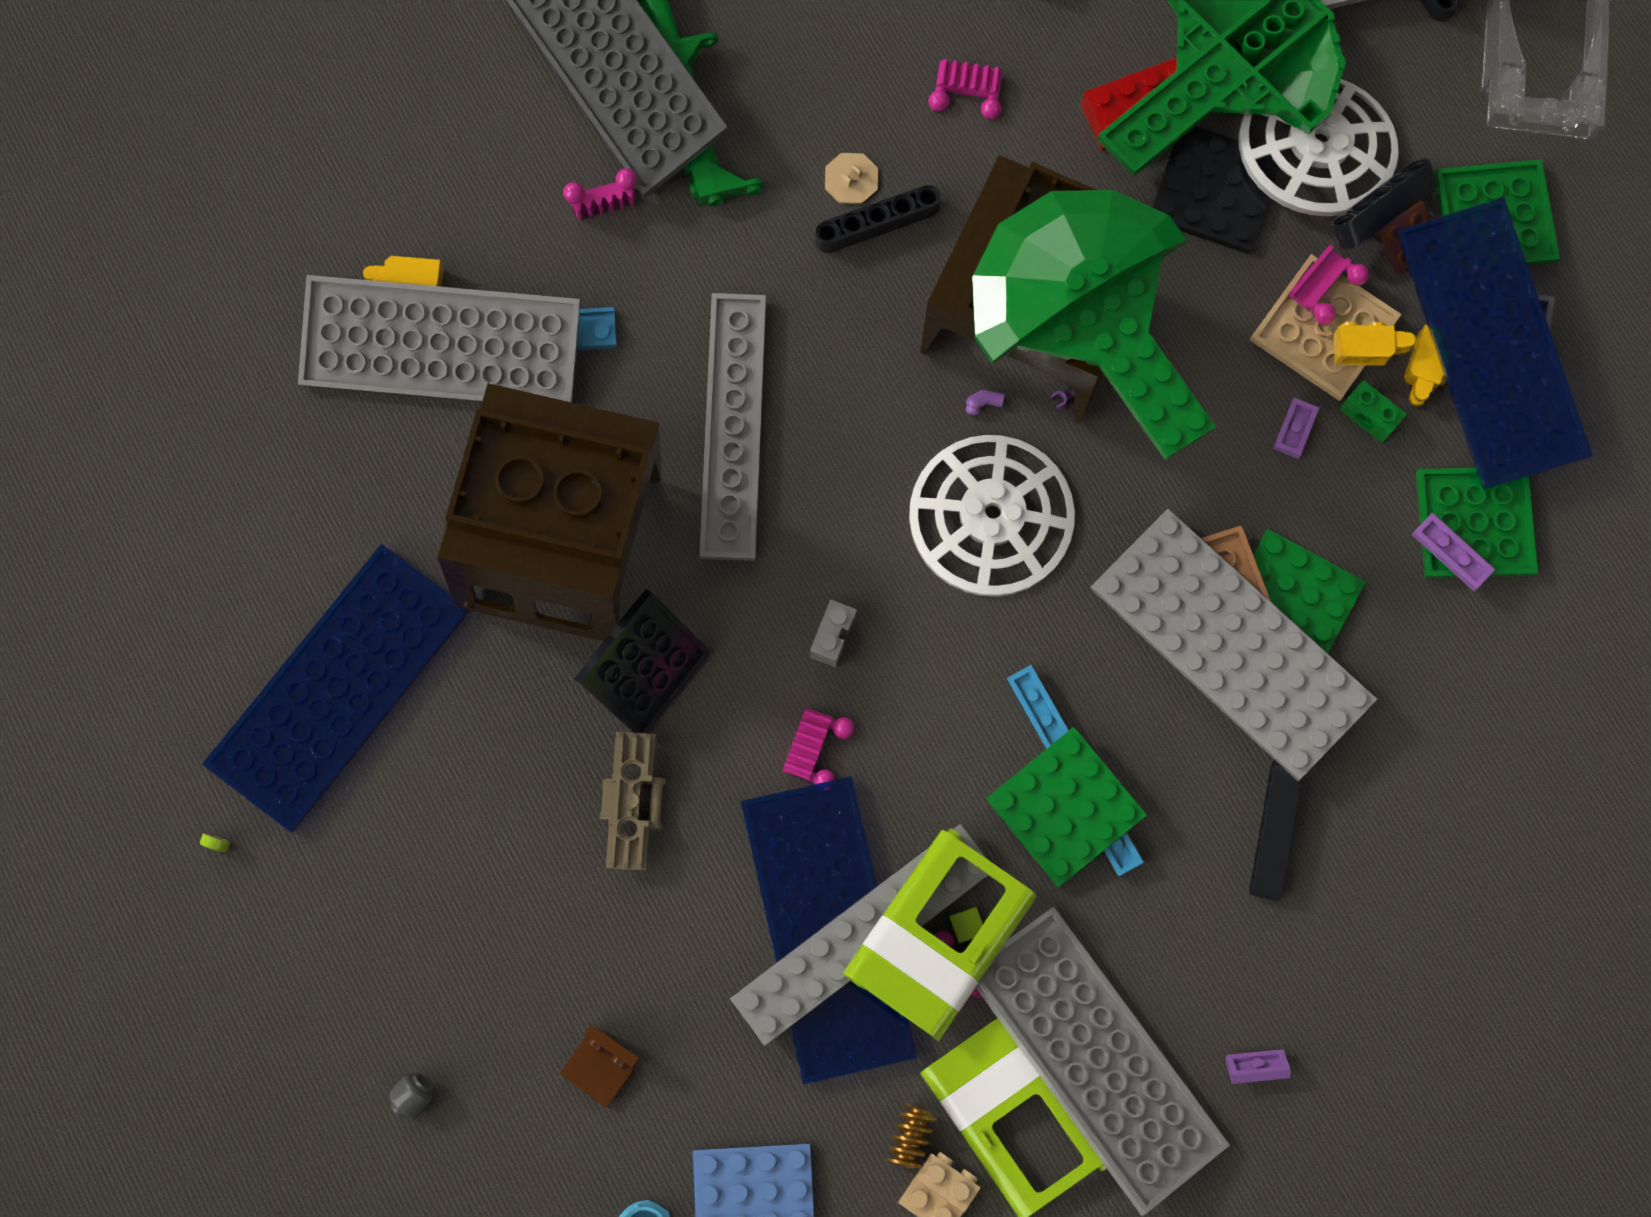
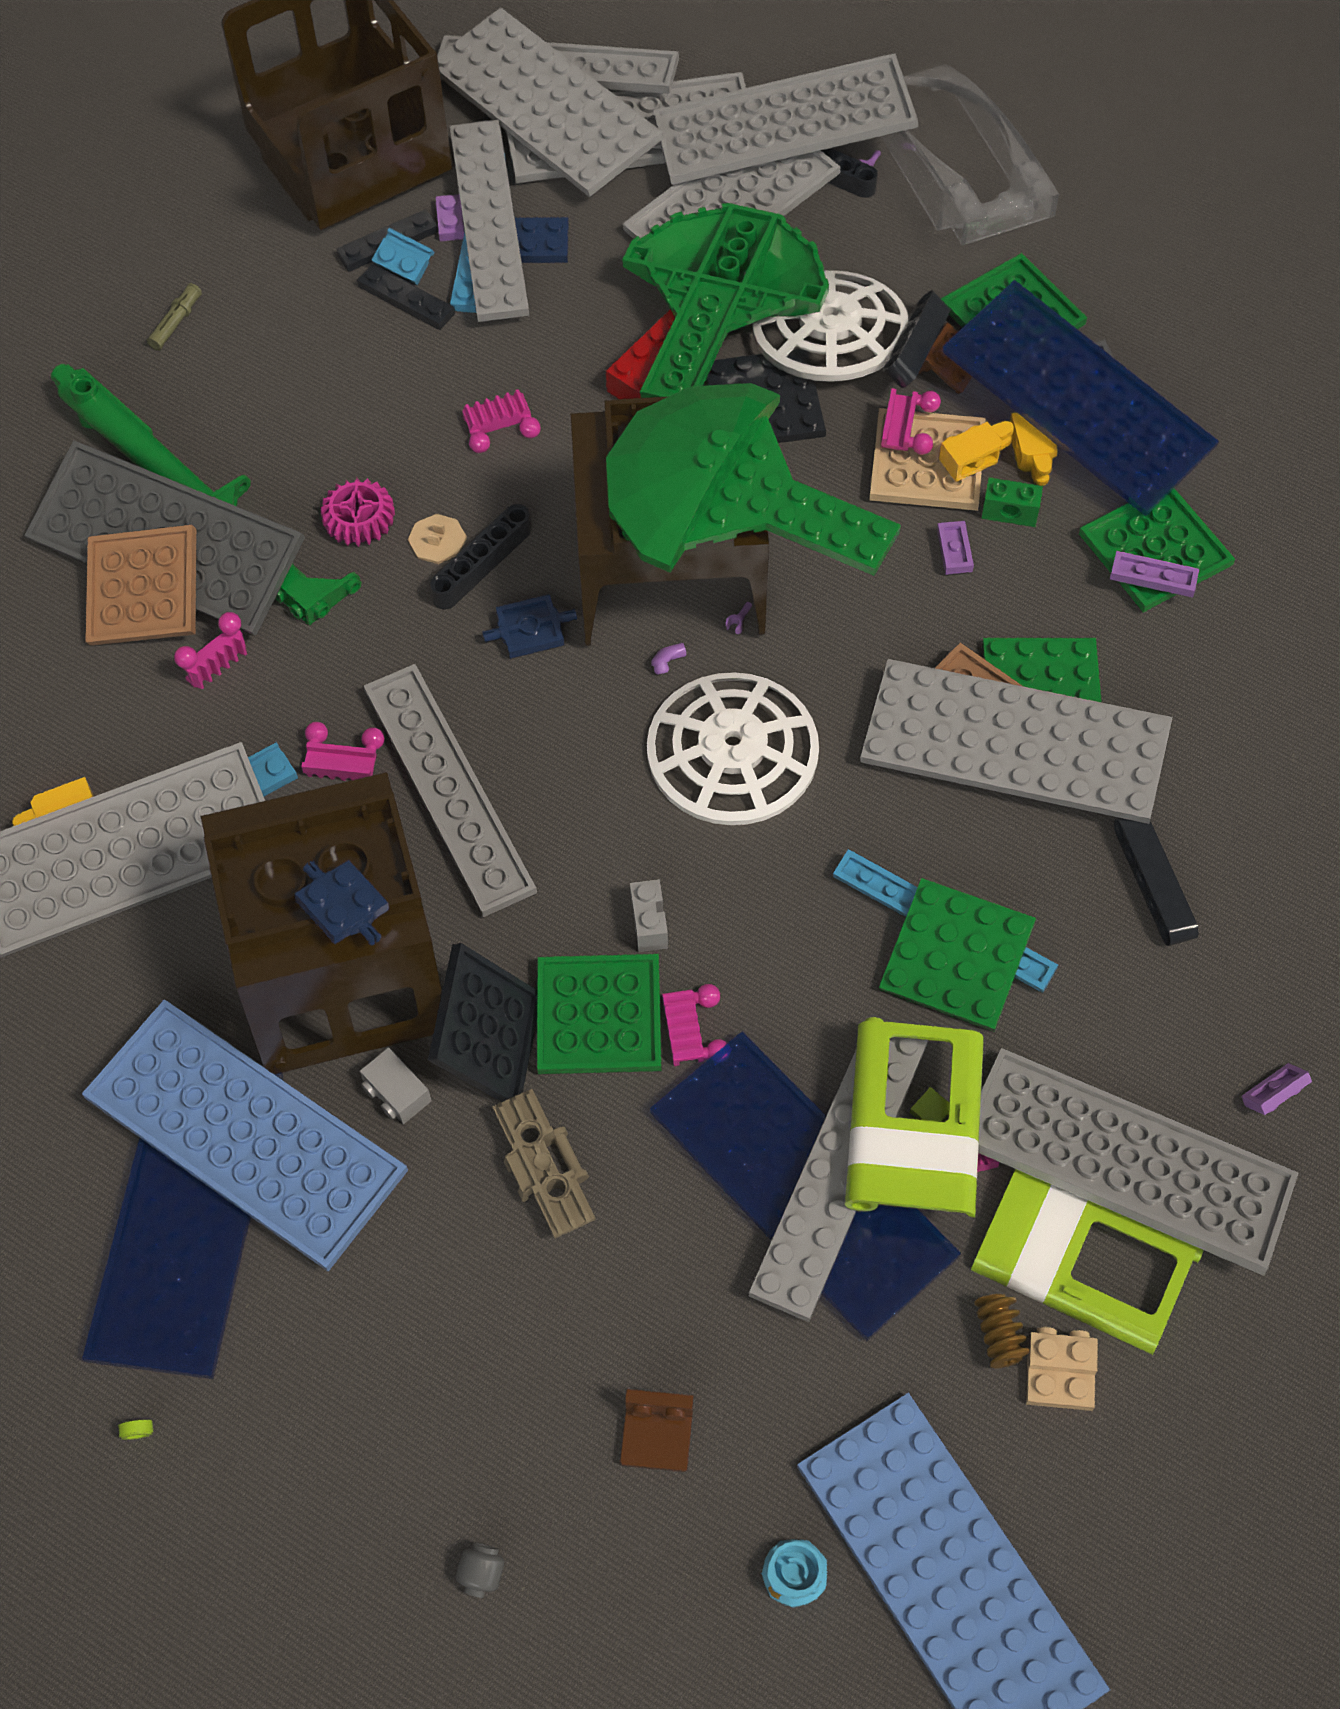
camera: 25 degrees left, 15 degrees down
none -> medium blue plate [82,999,408,1271]
none -> medium nougat plate [86,525,196,646]
none -> dark blue plate [295,860,389,945]
none -> dark pink gear [301,722,384,781]
none -> dark pink gear [321,478,395,547]
none -> light grey brick [360,1047,432,1125]
none -> dark blue plate [482,594,577,659]
none -> green plate [537,954,662,1074]

